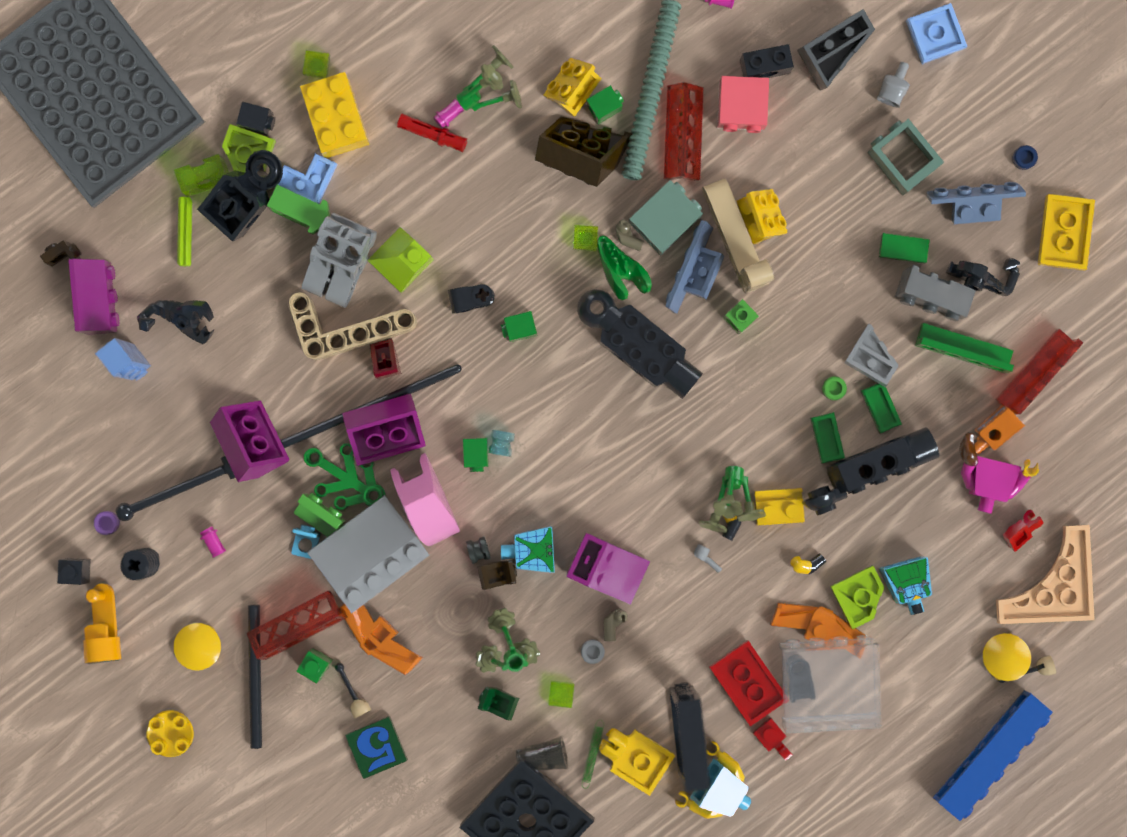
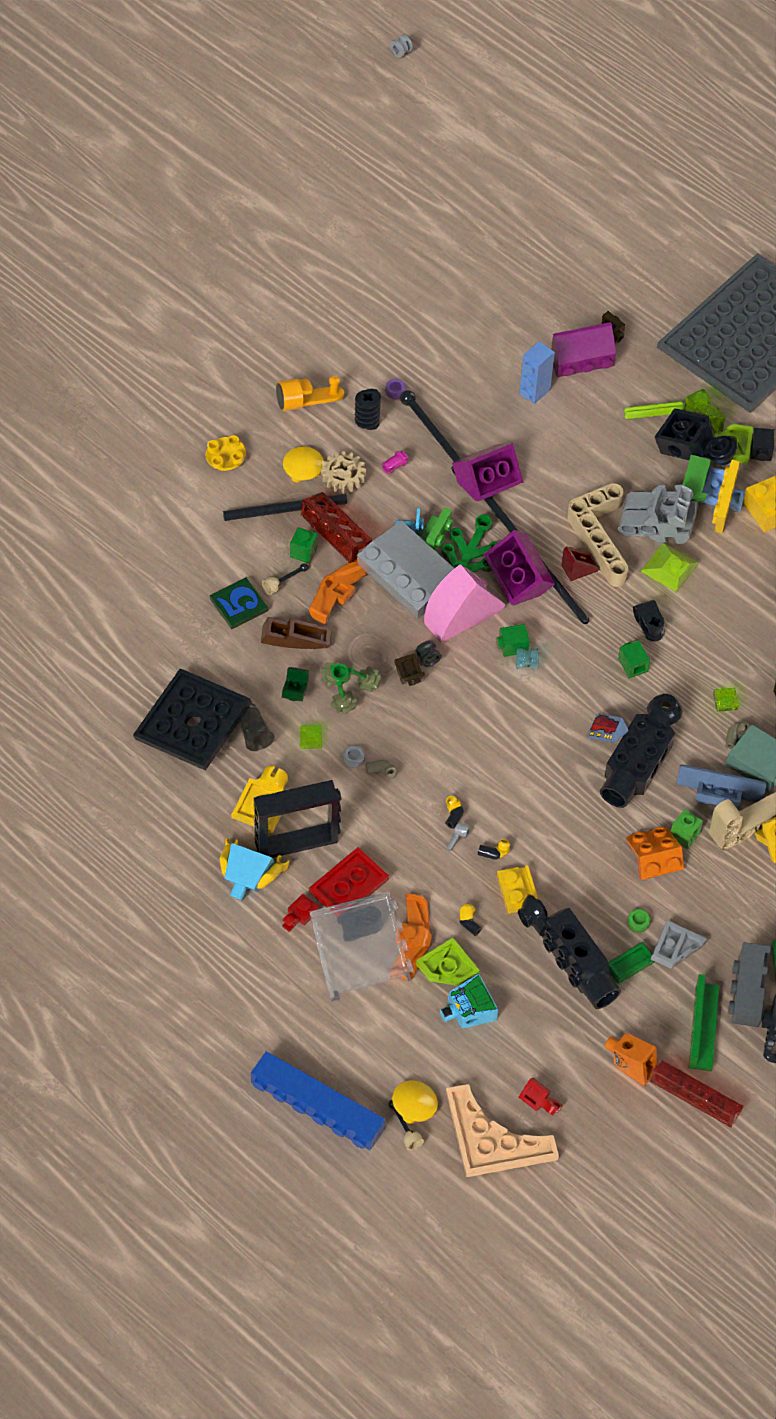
camera: 80 degrees right, 30 degrees down
black brick [57,558,91,585] -> none
black animal [137,300,214,345] -> none
torso [501,526,555,573] -> none
magenta slope [566,532,650,605] -> none
bright green piece [582,720,604,789] -> none
green animal [597,236,652,300] -> none
olive plant [698,466,766,533] -> none
green tile [810,412,845,464] -> none
dark pink torso [959,433,1039,514] -> none
none -> reddish brown slope [261,617,331,649]
none -> tan gear [321,451,366,493]
none -> arm [445,795,464,829]
none -> slope [587,713,629,743]
none -> orange bracket [626,827,684,880]
none -> yellow plate [712,460,740,533]

